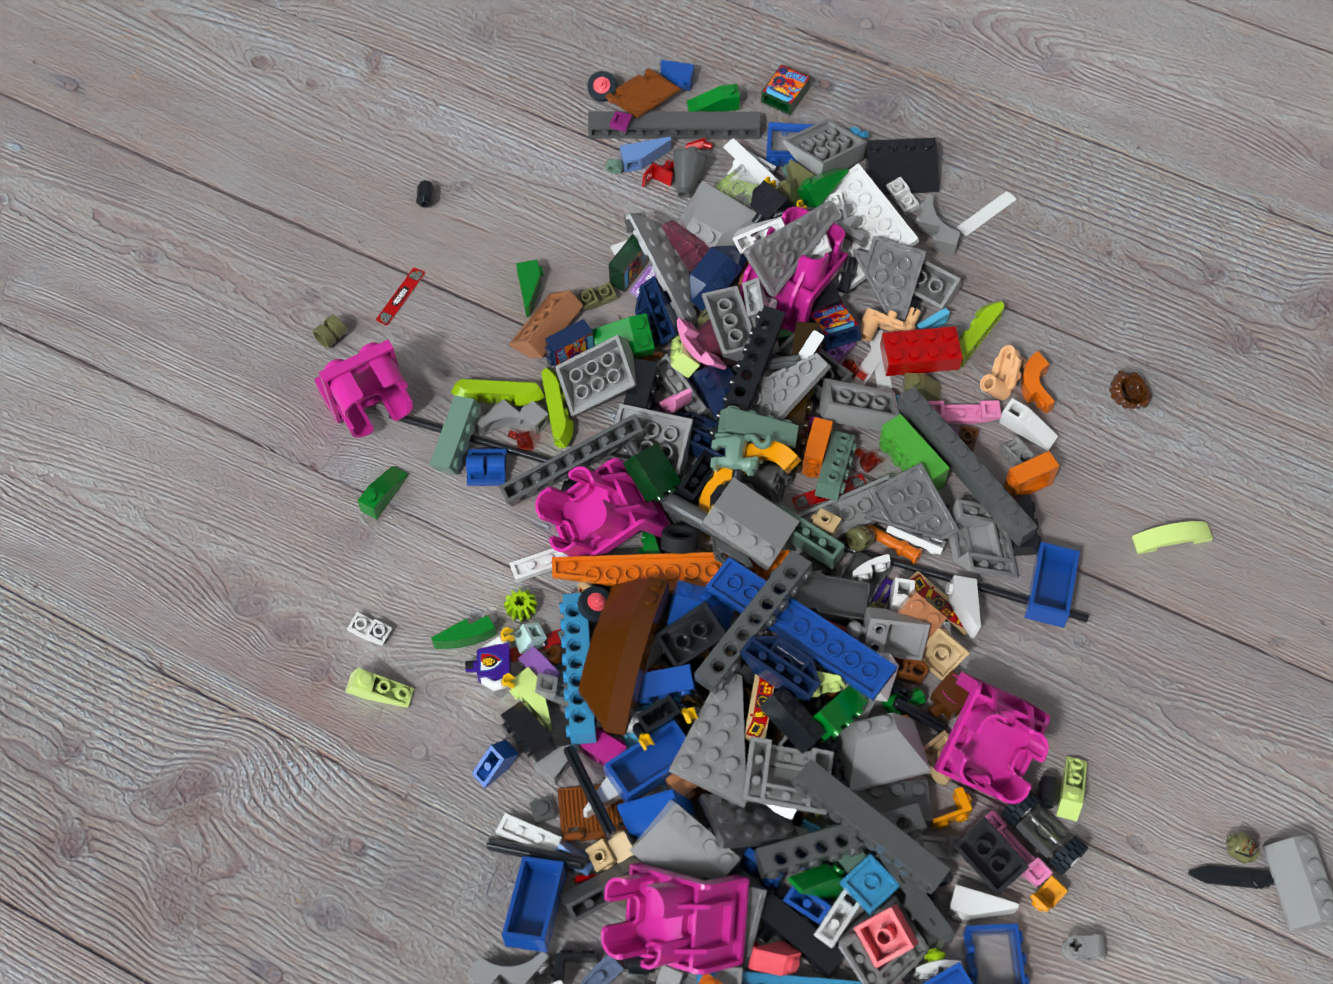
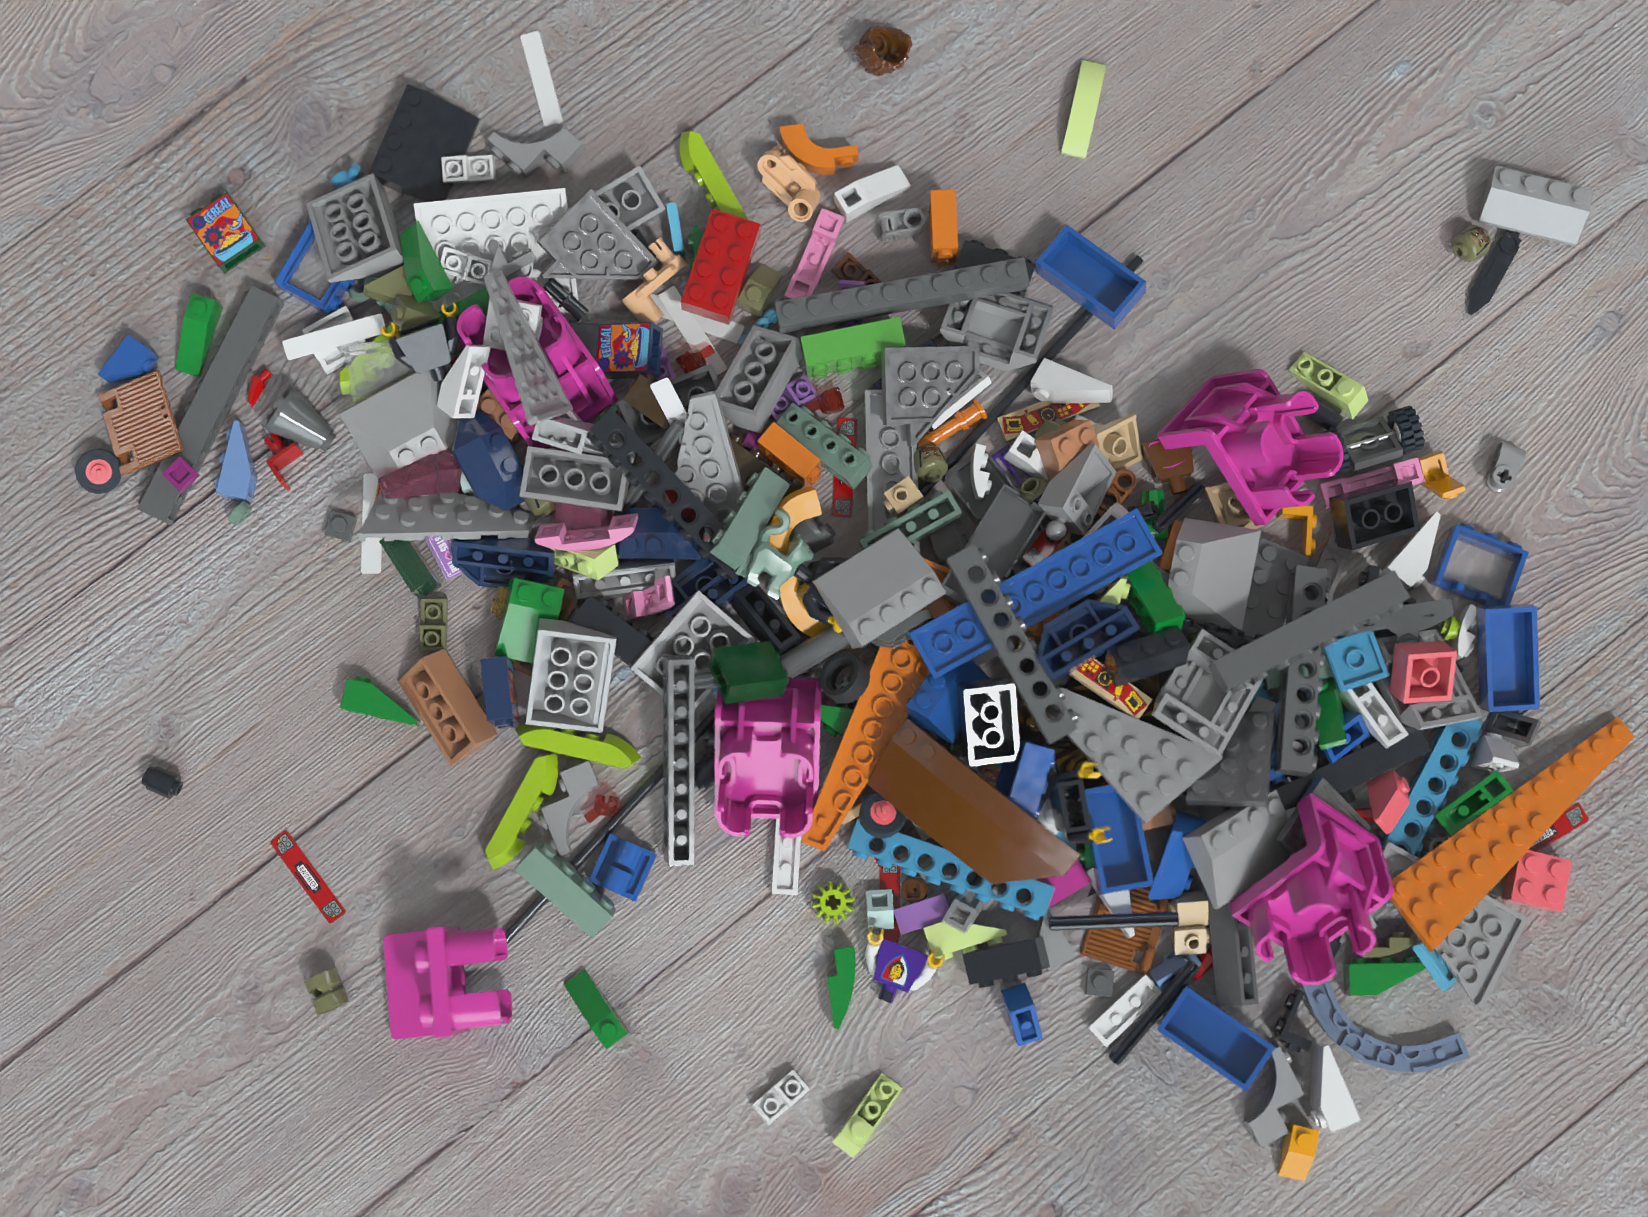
camera: 65 degrees left, 20 degrees up
none -> medium lavender slope [769,375,818,423]

